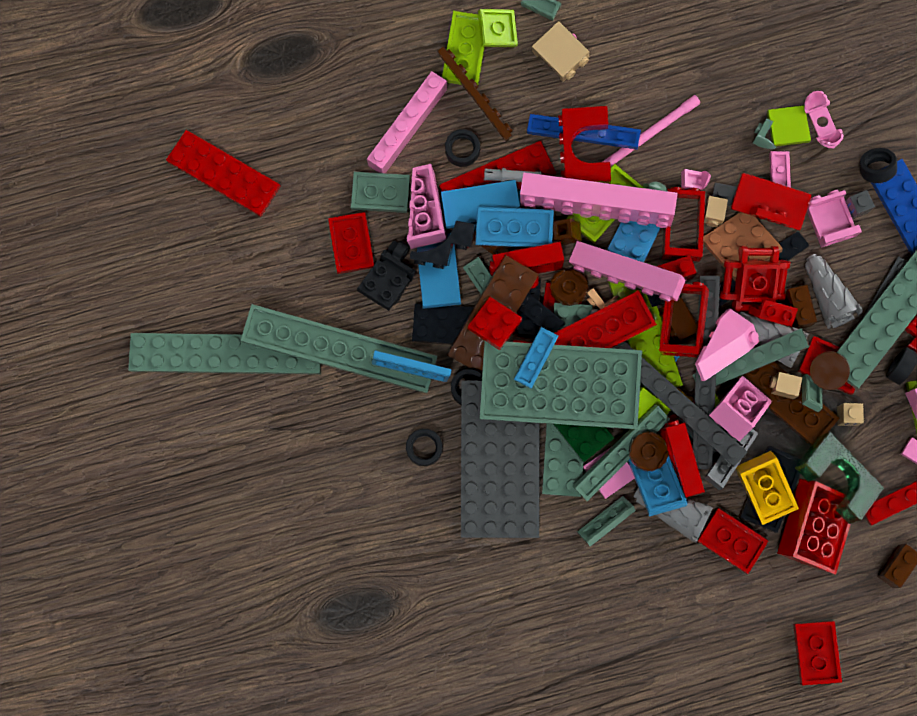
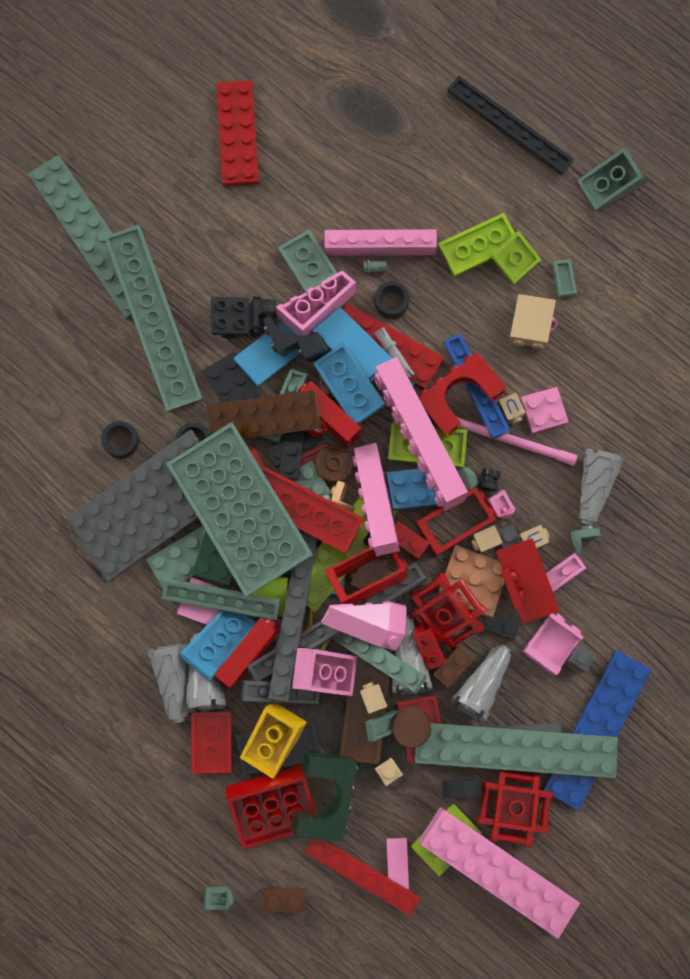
camera: 55 degrees right, 0 degrees up
red plate [328,212,374,274] -> none
dark azure tile [372,351,452,382] -> none
reddish brown plate [438,46,513,142] -> none
red plate [467,297,522,350] -> none
dark azure tile [514,327,558,388] -> none
reddish brown brick [553,218,581,245] -> none
sand green plate [577,496,636,546] -> none
reddish brown tile [629,432,668,471] -> none
lime tile [767,105,811,147] -> none
red plate [793,621,842,686] -> none
bright pink piece [804,91,843,148] -> none
black tyre [860,148,897,183] -> none
none -> light grey cone [148,643,188,723]
none -> sand green plate [204,887,234,910]
none -> sand green pin [363,259,386,274]
none -> black wheel [478,468,501,492]
none -> tan brick [497,393,525,425]
none -> tan brick [518,525,550,549]
none -> bright pink plate [520,387,569,434]
none -> light grey cone [579,449,624,525]

